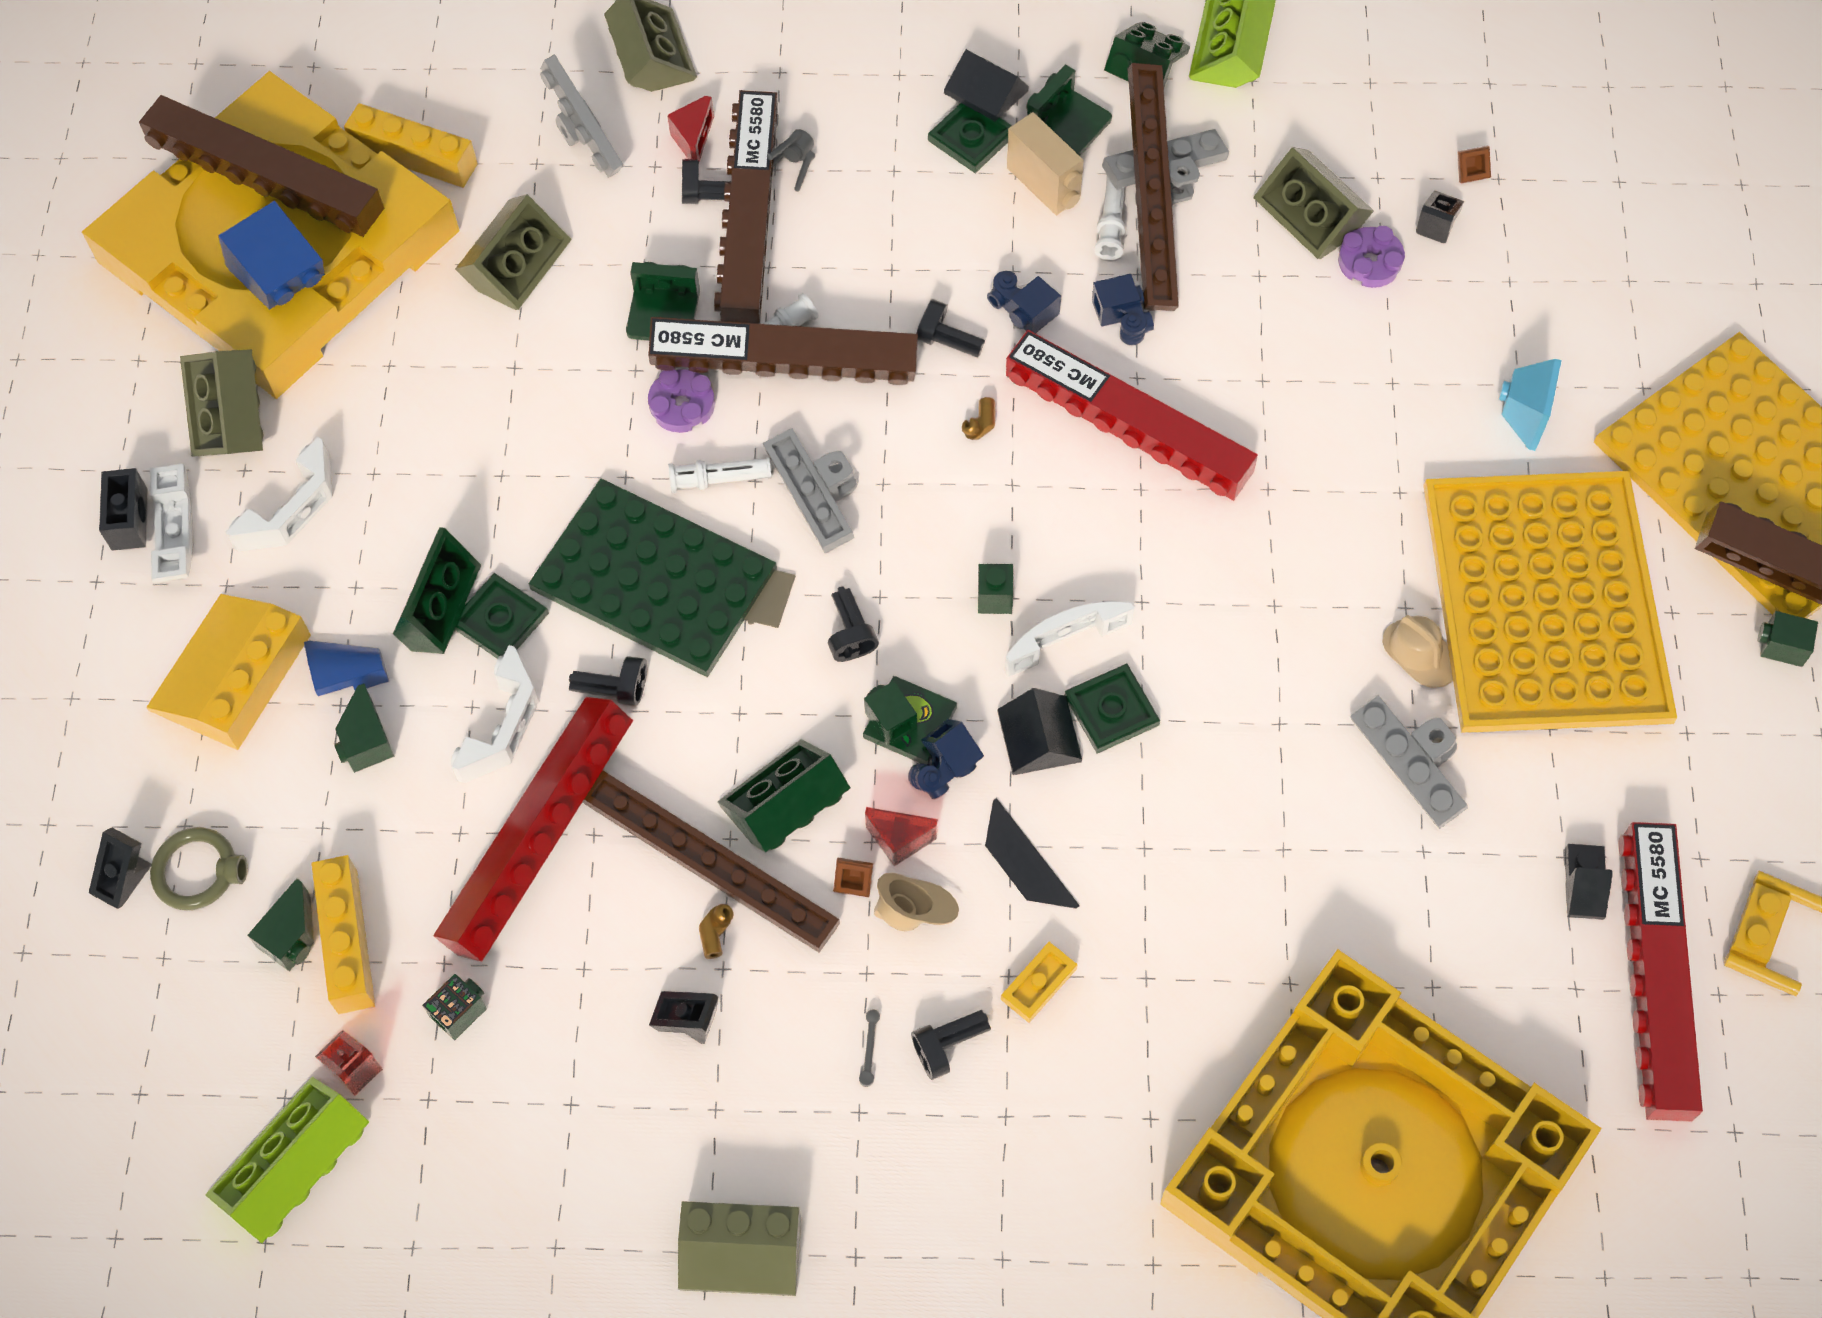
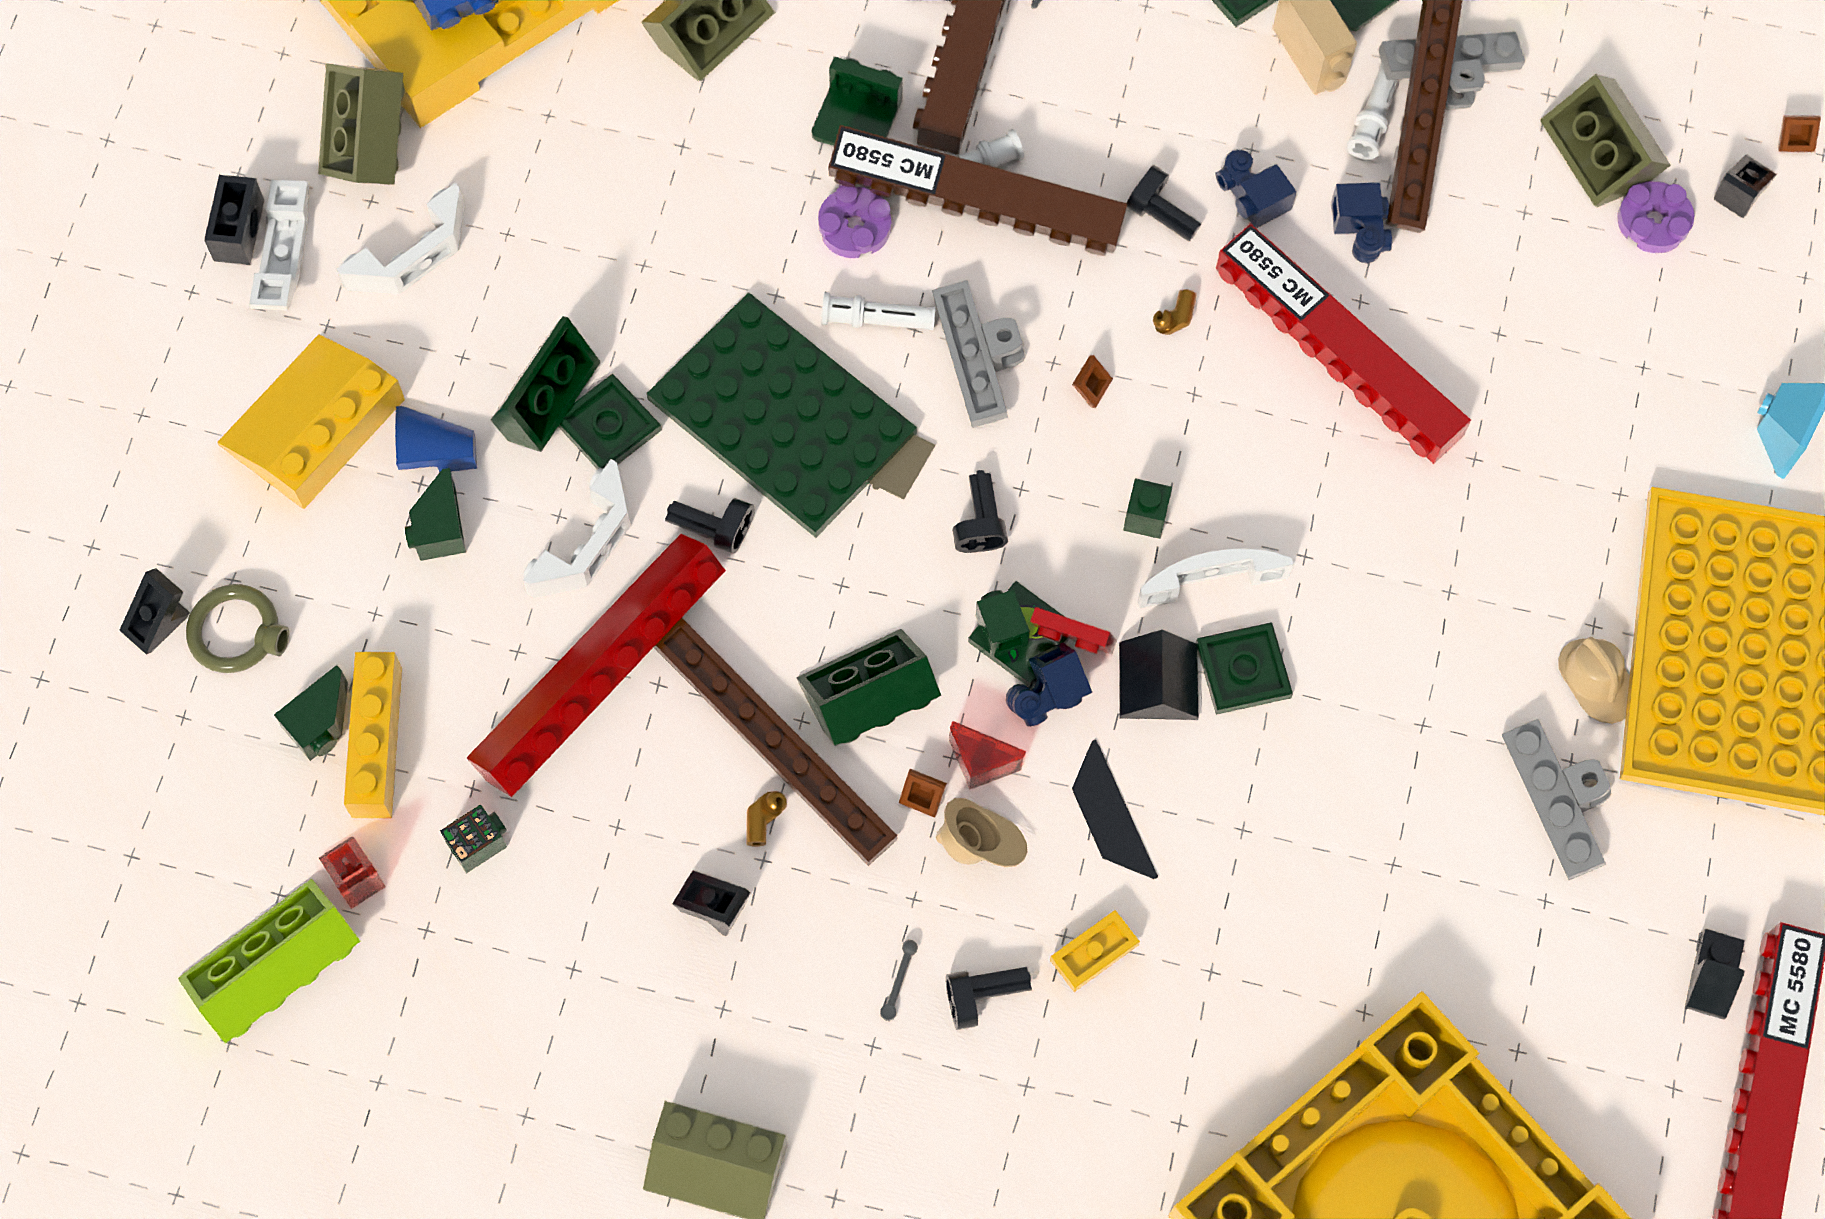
camera: 10 degrees right, 5 degrees up
none -> red wing [1030,607,1117,655]
none -> dark orange slope [1072,355,1113,408]

